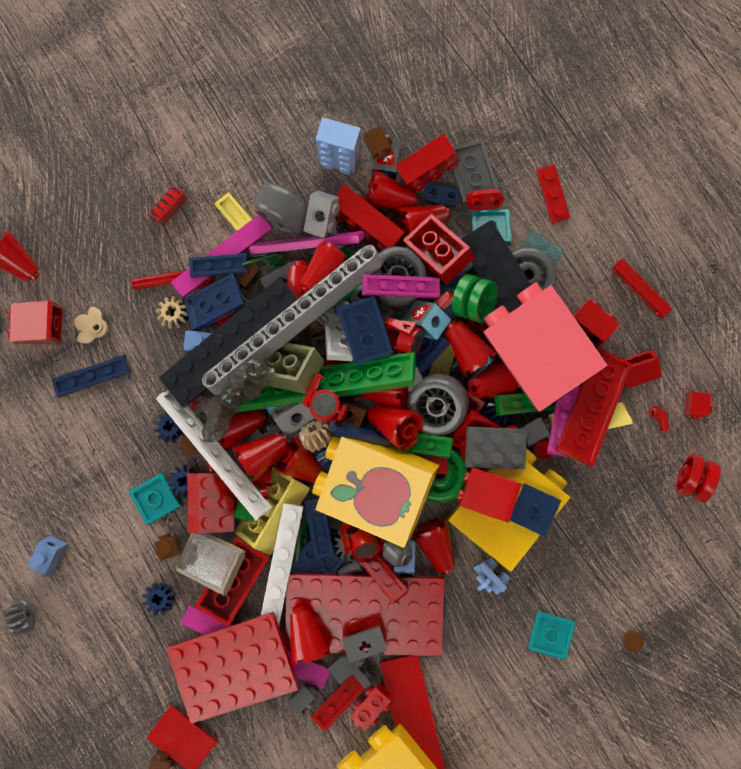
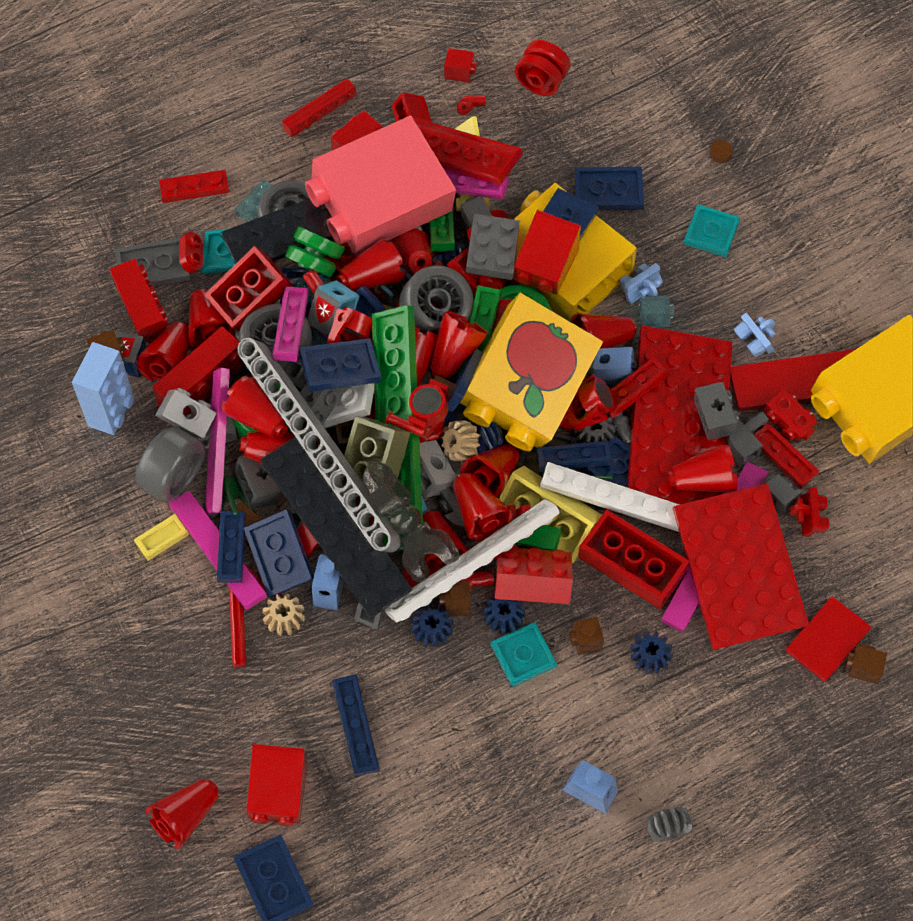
camera: 85 degrees left, 20 degrees down
tan plate [74,307,109,344] -> none
red brick [148,185,188,226] -> none
clear piece [175,533,246,596] -> none
dark grey head [383,541,413,567] -> none
dark blue plate [423,184,461,207] -> none
none -> dark blue plate [574,167,644,210]
none -> clear light blue brick [639,295,674,329]
none -> light blue hips [734,313,776,357]
none -> red hips [789,487,830,537]

